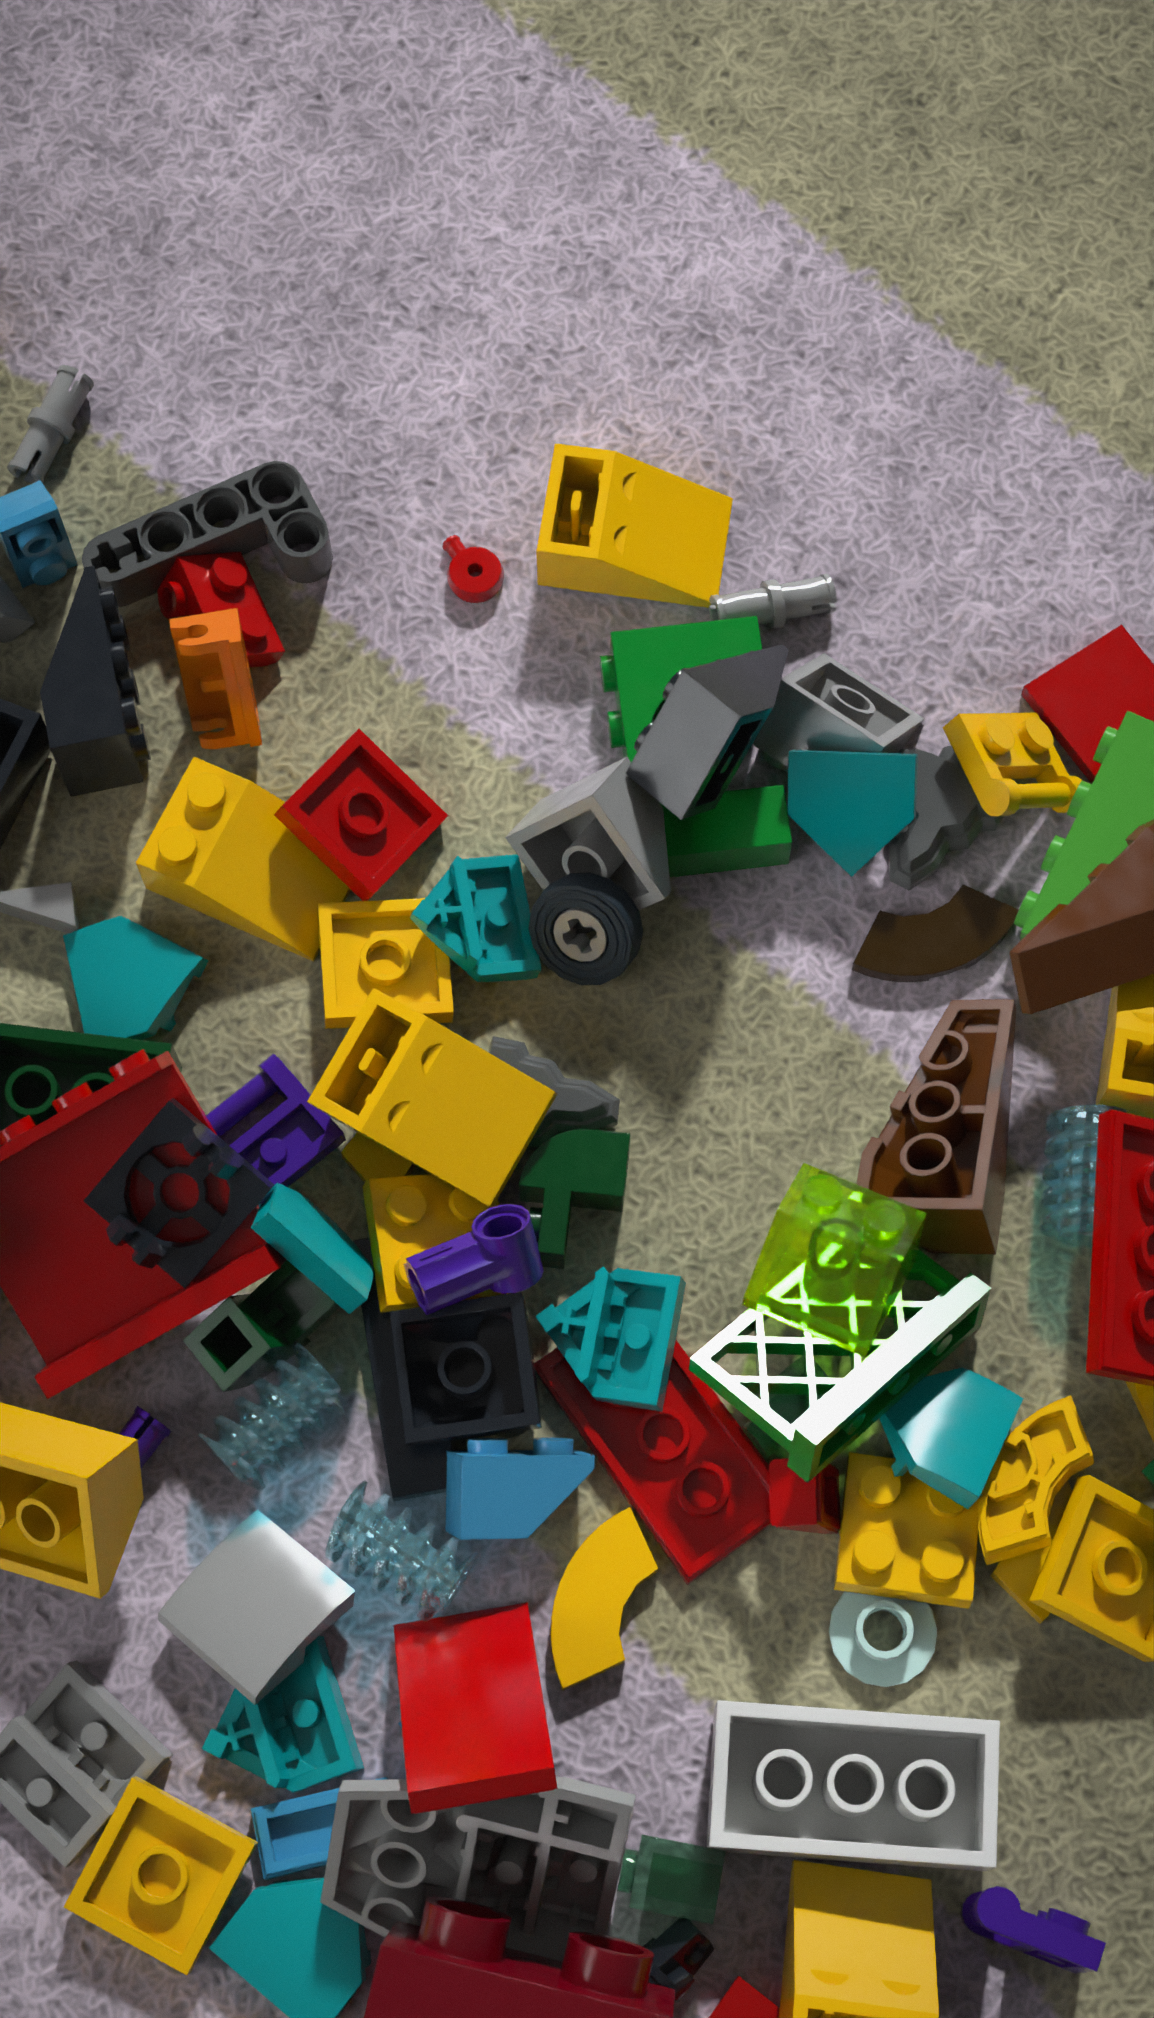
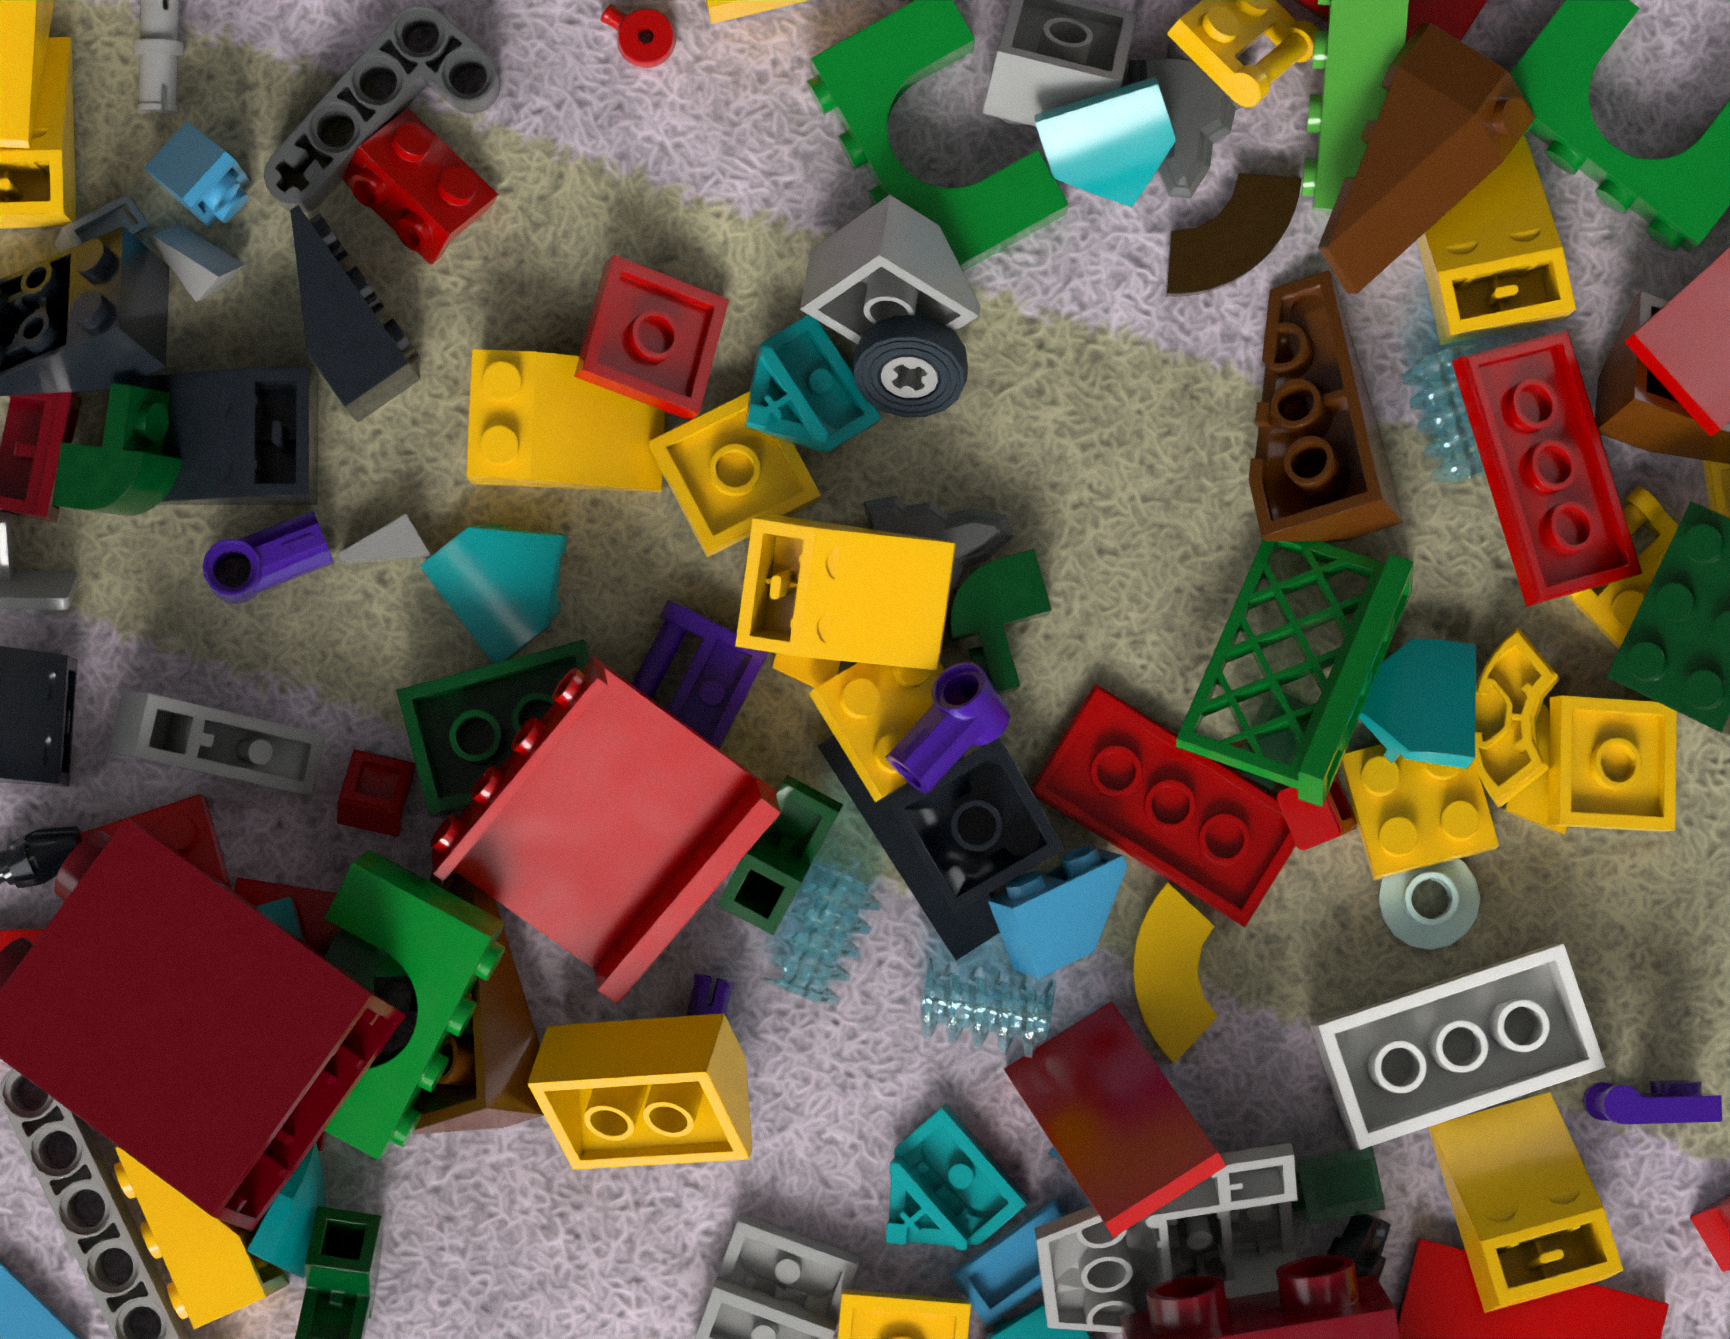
camera: 30 degrees left, 15 degrees up
black piece [83,1098,274,1288] -> none
light grey slope [158,1510,355,1705] -> none
orange hinge [169,608,262,749] -> none
teal slope [251,1183,374,1314] -> none
teal slope [535,1266,686,1411] -> none
black slope [626,644,789,820] -> none
clear neon green slope [742,1163,927,1358] -> none

